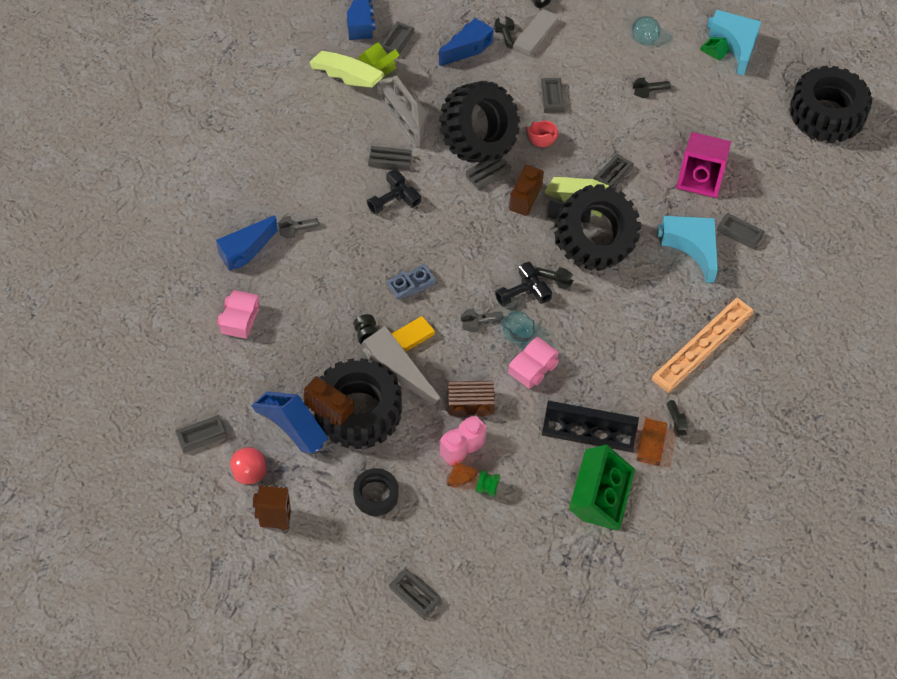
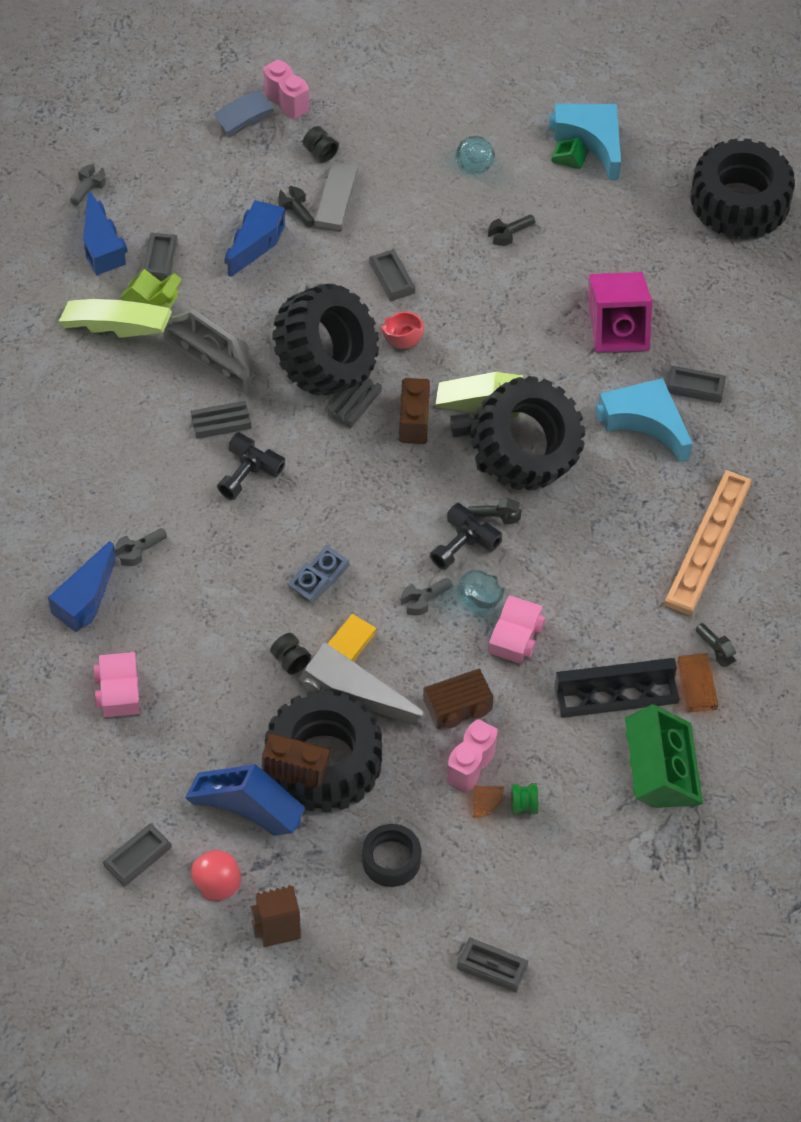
camera: 20 degrees left, 0 degrees up
dark grey tile [593,154,634,187] -> none

